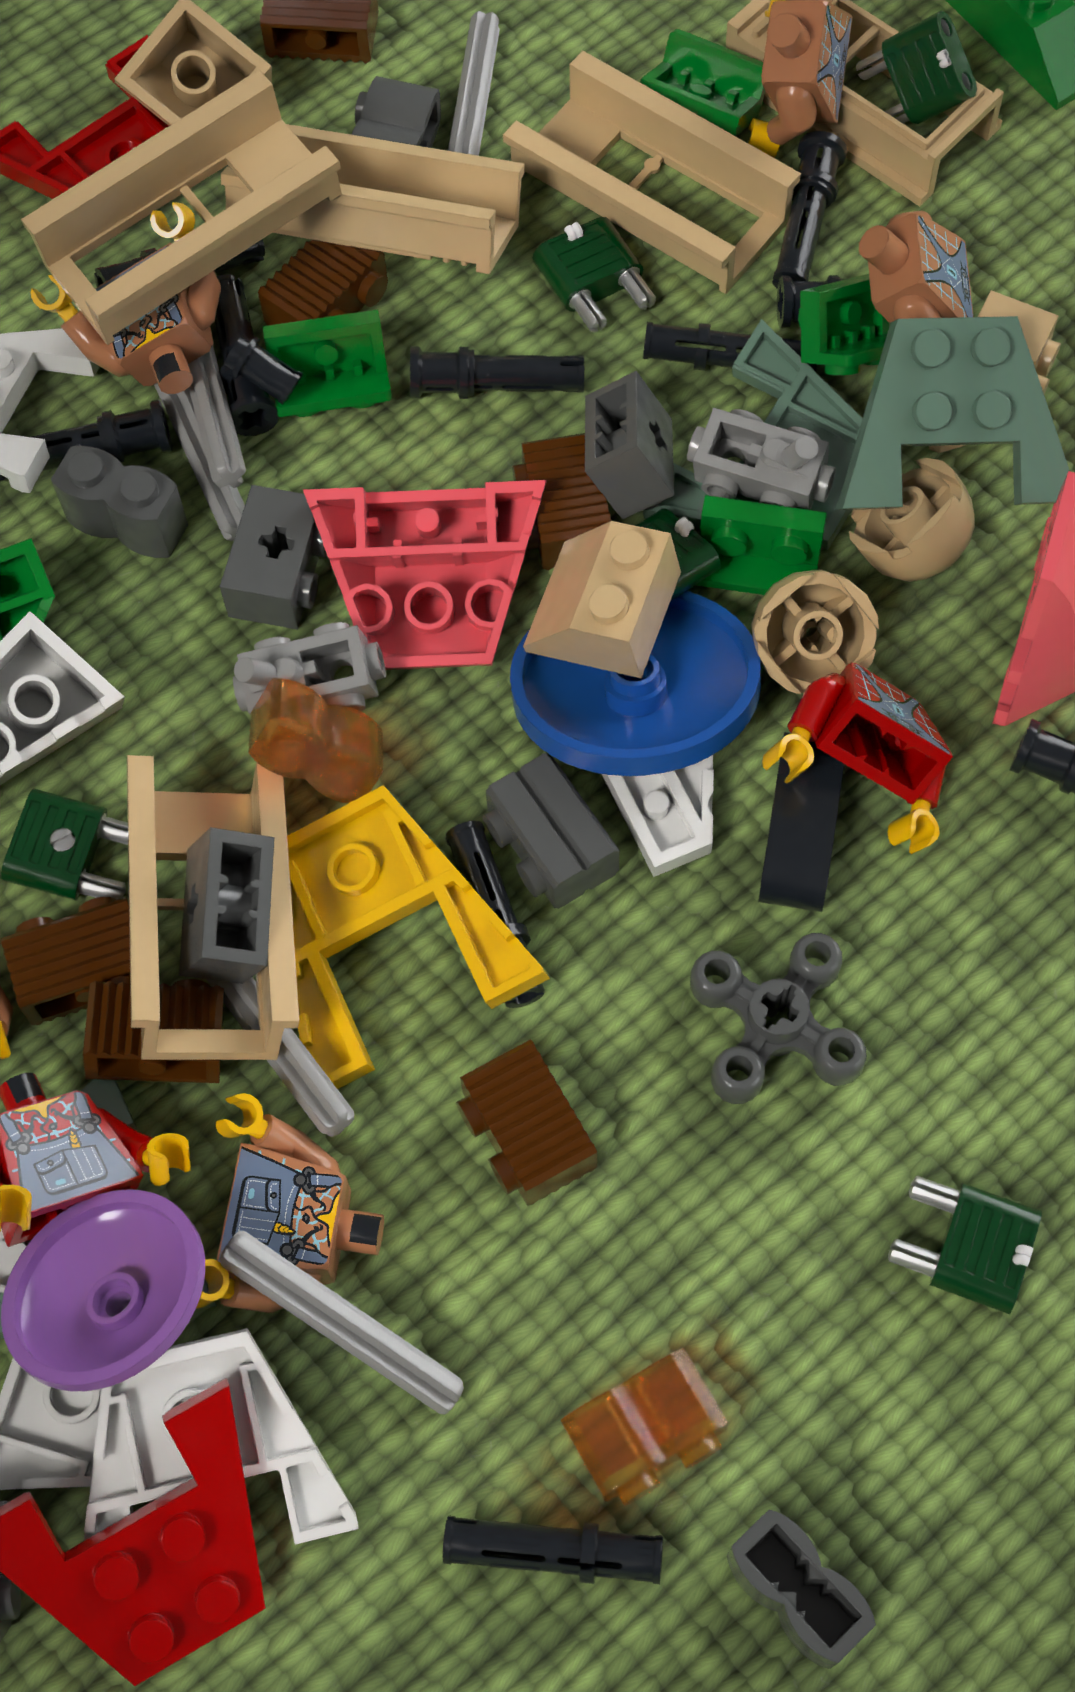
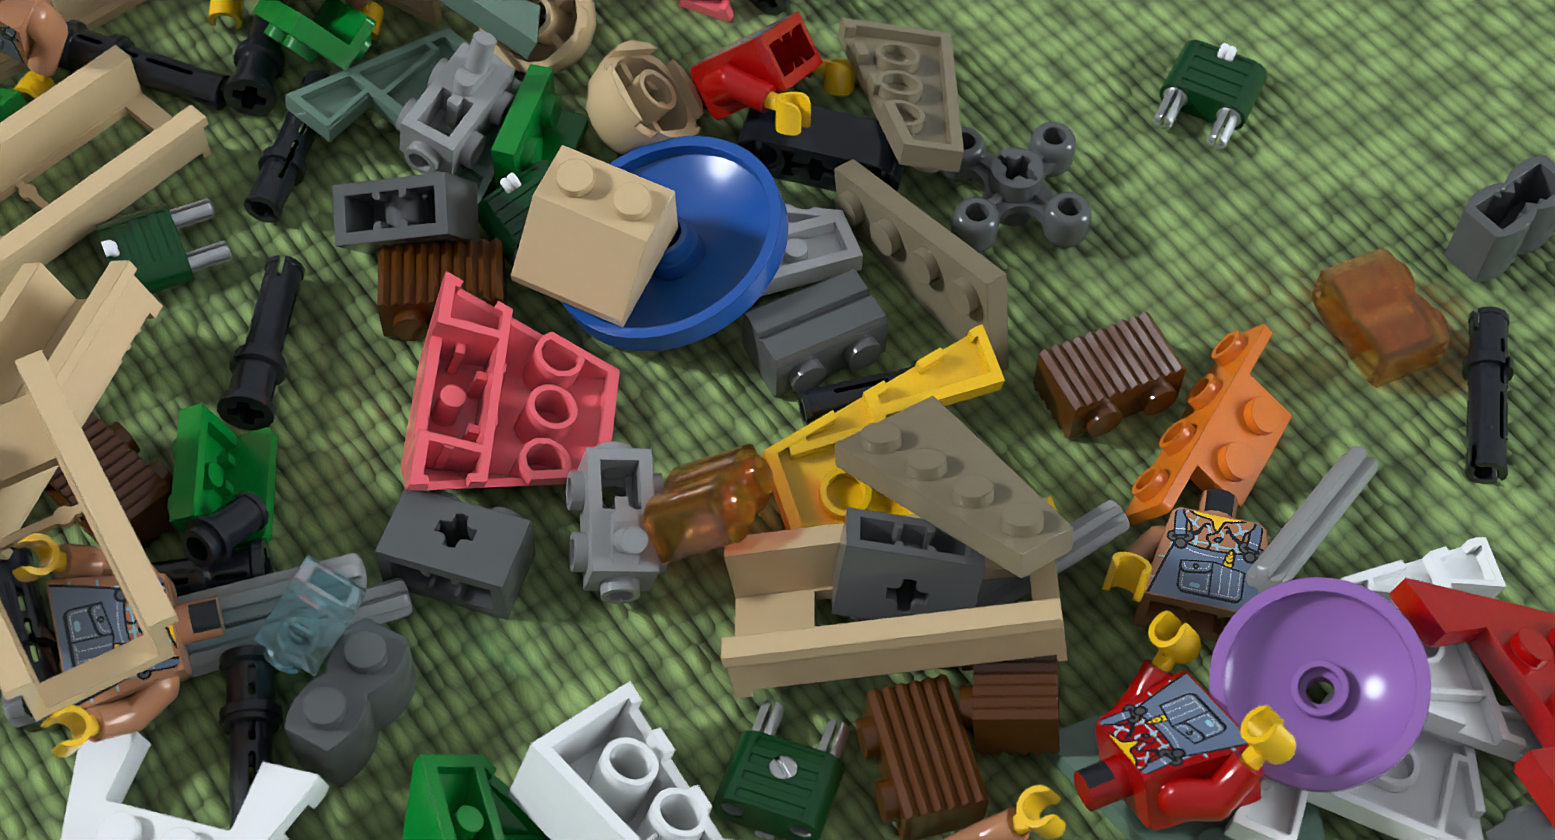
camera: 90 degrees left, 10 degrees down
none -> clear light blue brick [254,555,367,676]
none -> dark tan wing [834,159,1009,372]
none -> dark tan wing [835,396,1073,579]
none -> dark tan wing [837,17,964,173]
none -> orange bracket [1125,324,1292,525]

